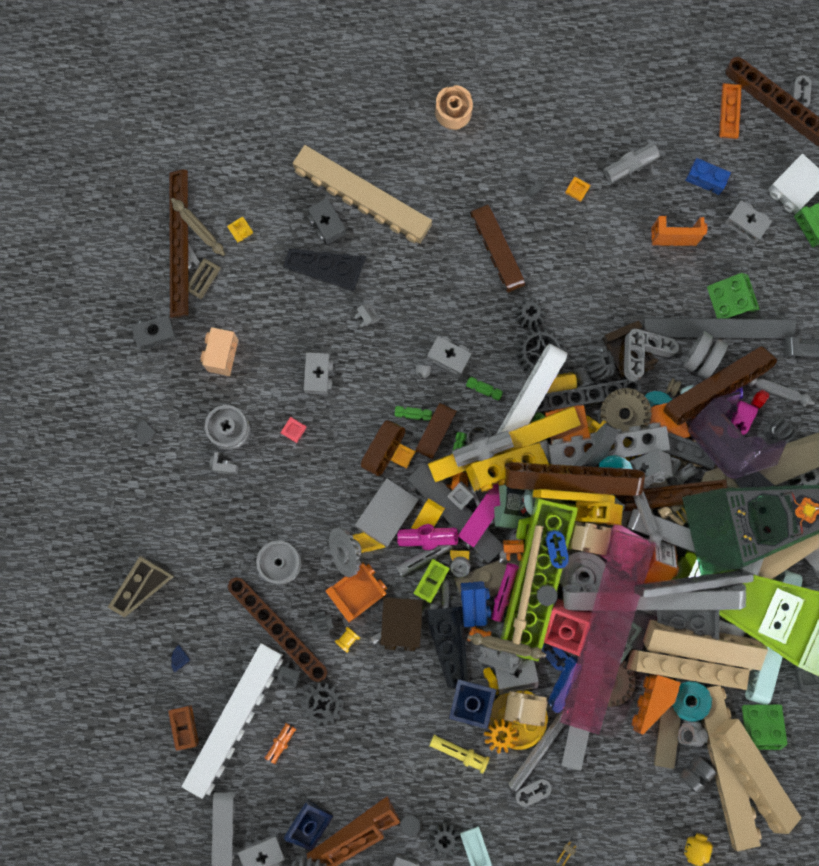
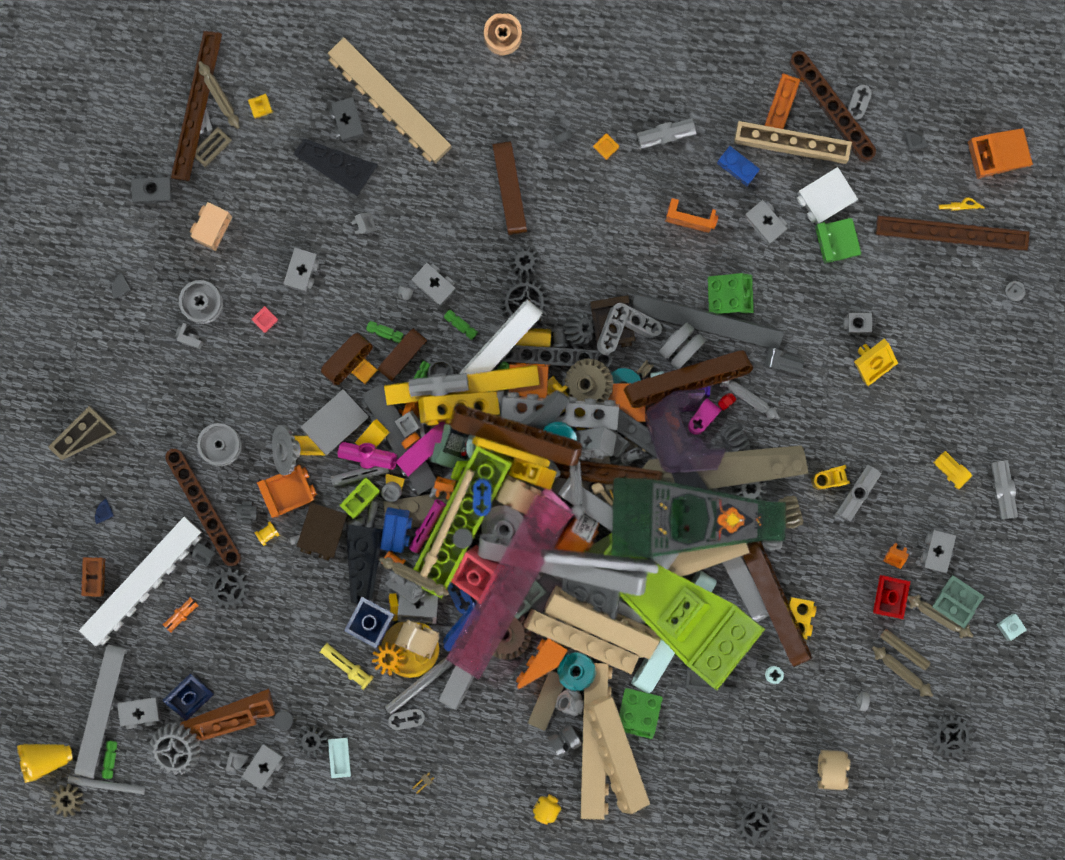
camera: 15 degrees right, 5 degrees up
none -> orange tile [401,433,420,450]
none -> tan brick [734,121,852,164]

